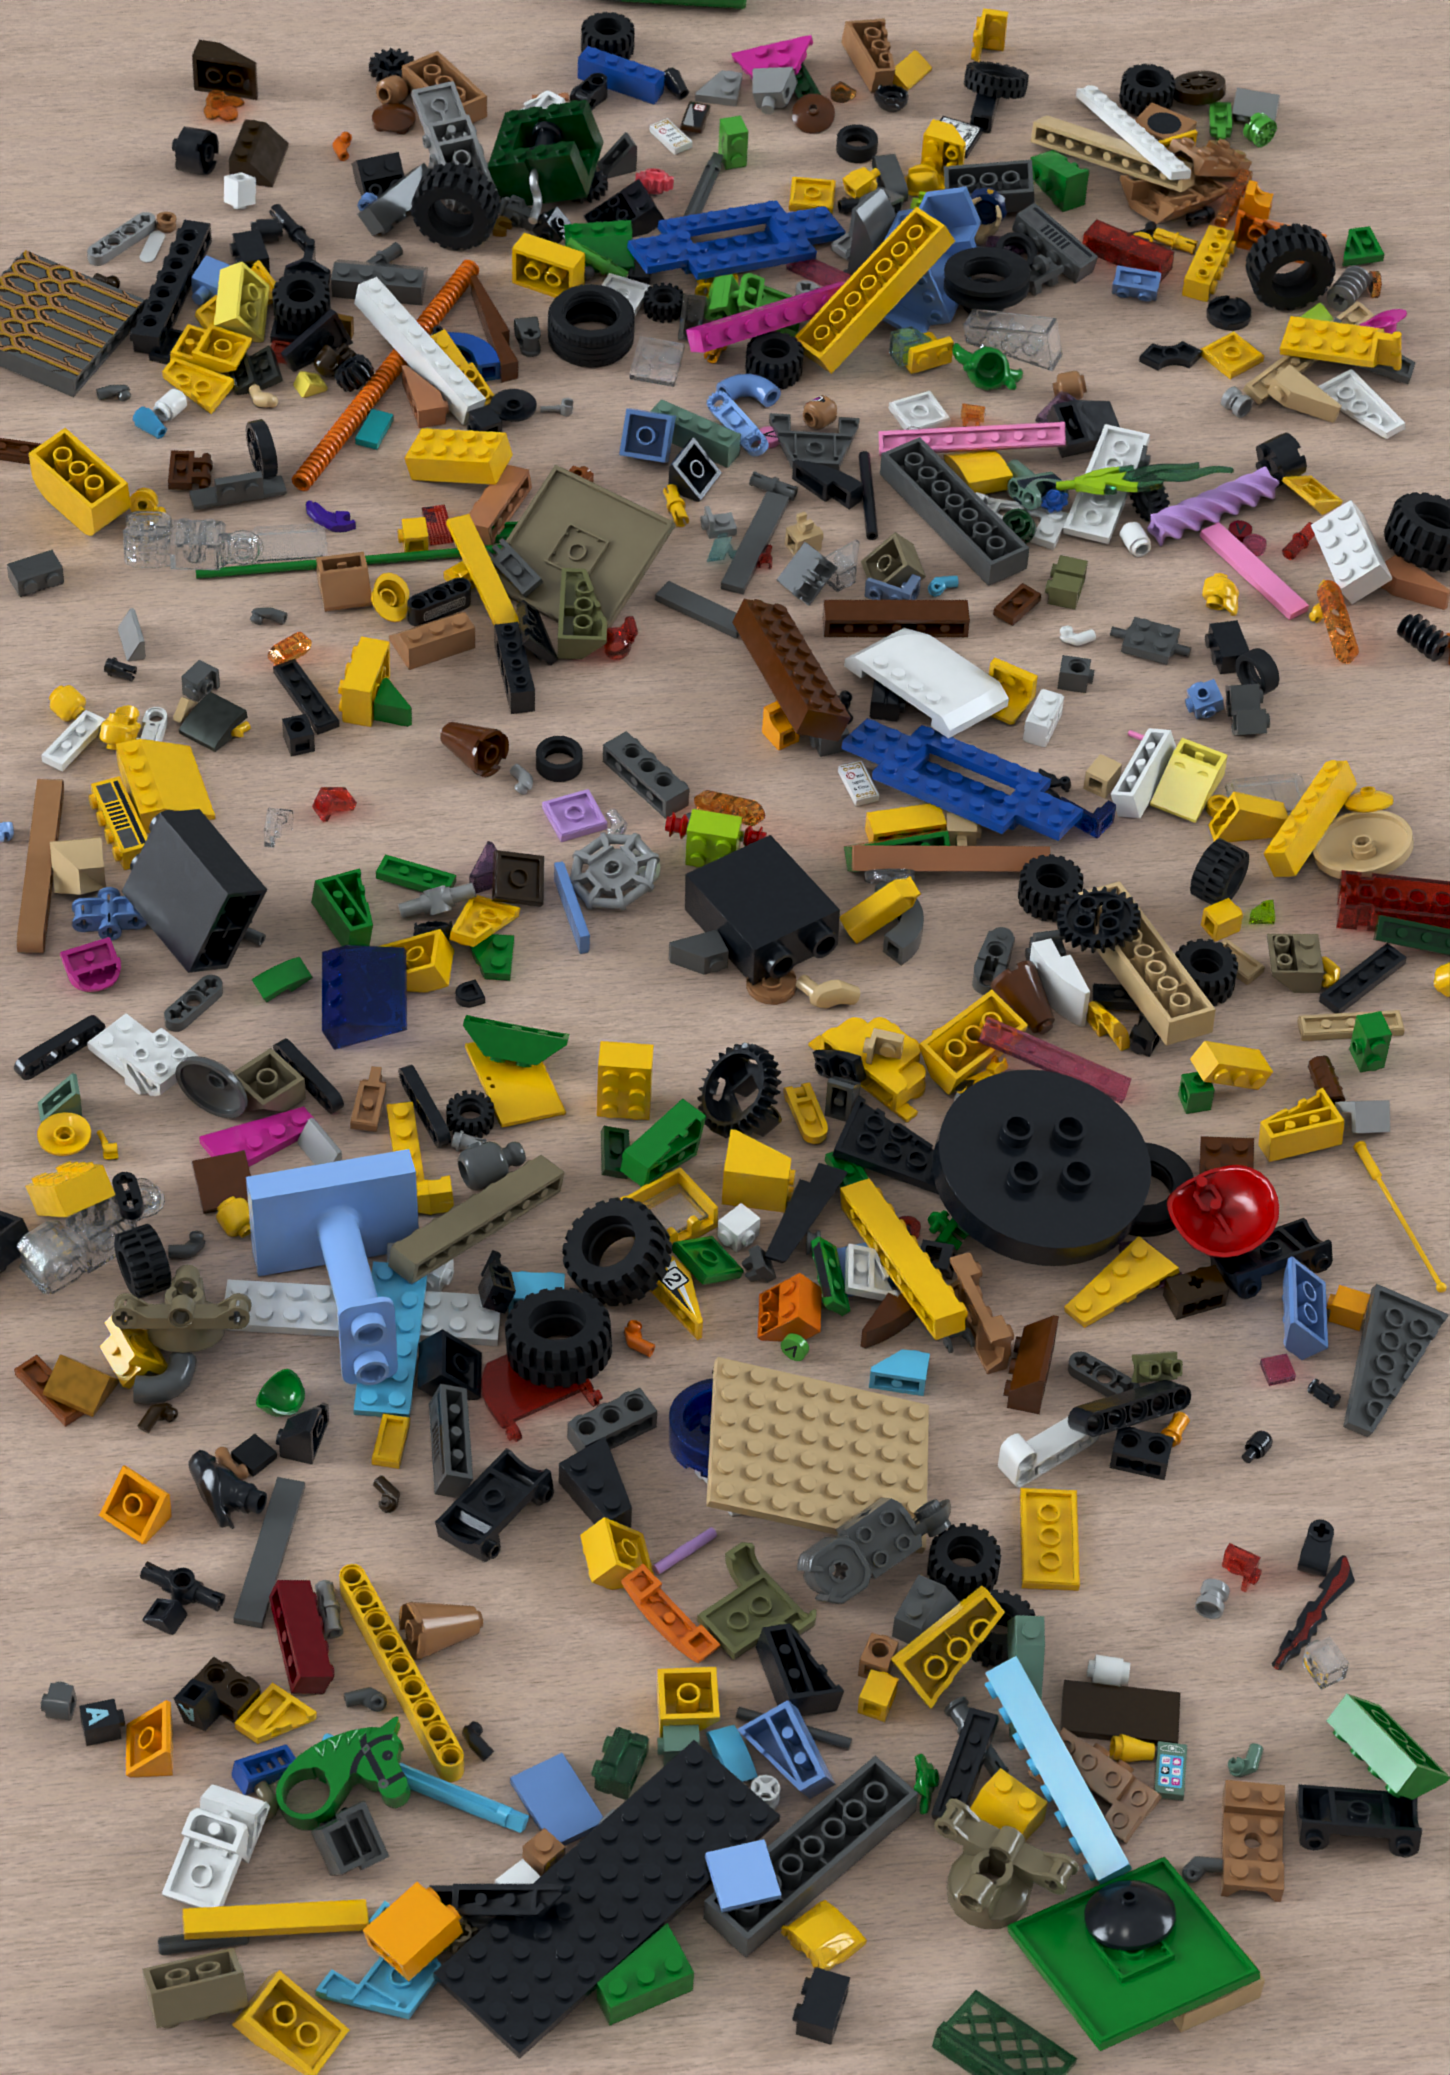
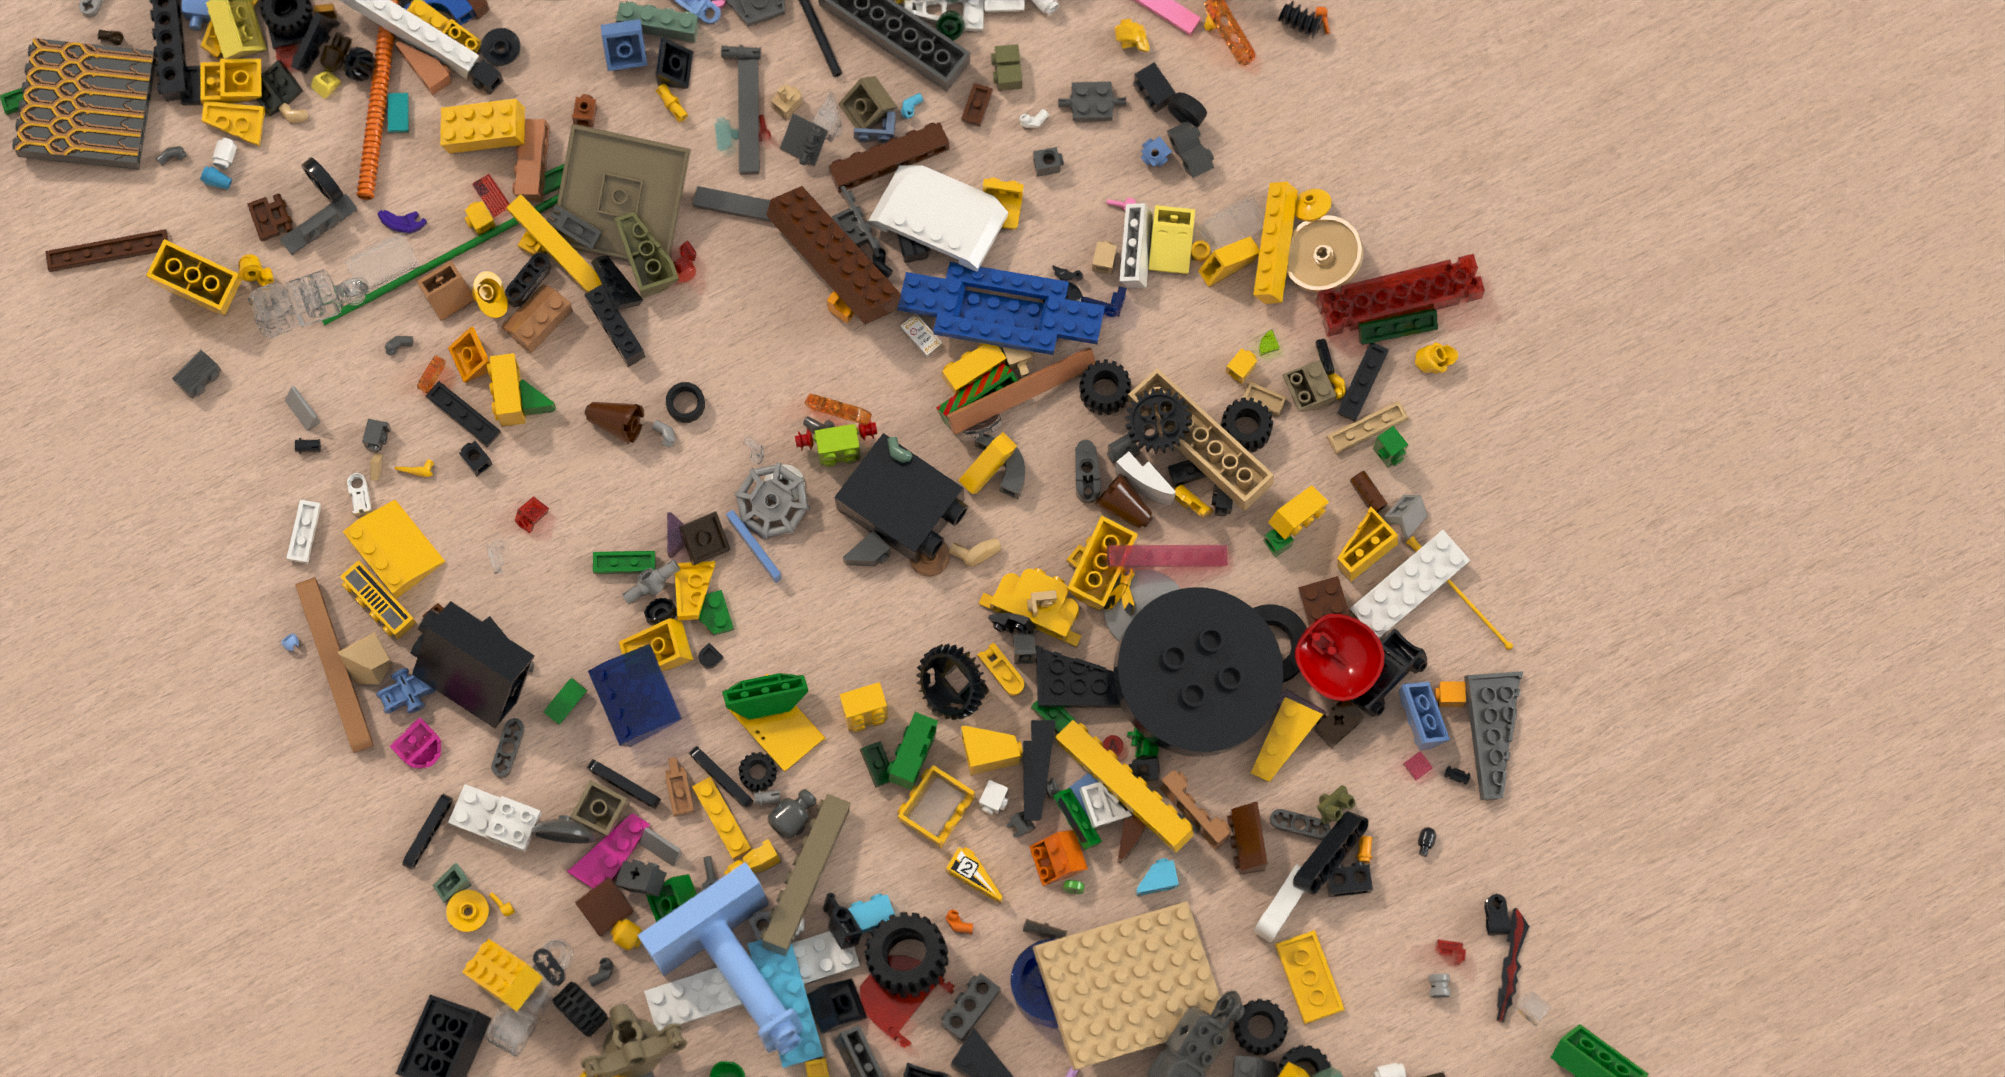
camera: 20 degrees left, 25 degrees up
yellow head [49,685,86,722] -> none
yellow head [99,705,141,750] -> none
pearl dark grey slope [179,692,248,752] -> none
green wedge [311,868,373,953] -> none
light grey hand [541,398,573,417] -> none
lavender tile [542,789,608,842] -> none
black tyre [562,1197,672,1306] -> none
dark grey brick [603,731,690,819] -> none
green tile [672,1236,744,1285] -> none
light grey bracket [701,506,737,539] -> none
black slope [792,459,863,509] -> none
white brick [1023,689,1064,747] -> none
black tyre [1190,838,1249,905] -> none
none -> light orange slope [448,327,490,383]
none -> dark grey brick [615,859,667,897]
none -> dark grey bracket [832,186,881,257]
none -> sand green arm [887,437,912,463]
none -> black axle [1315,338,1335,376]
none -> white plate [1349,530,1470,638]

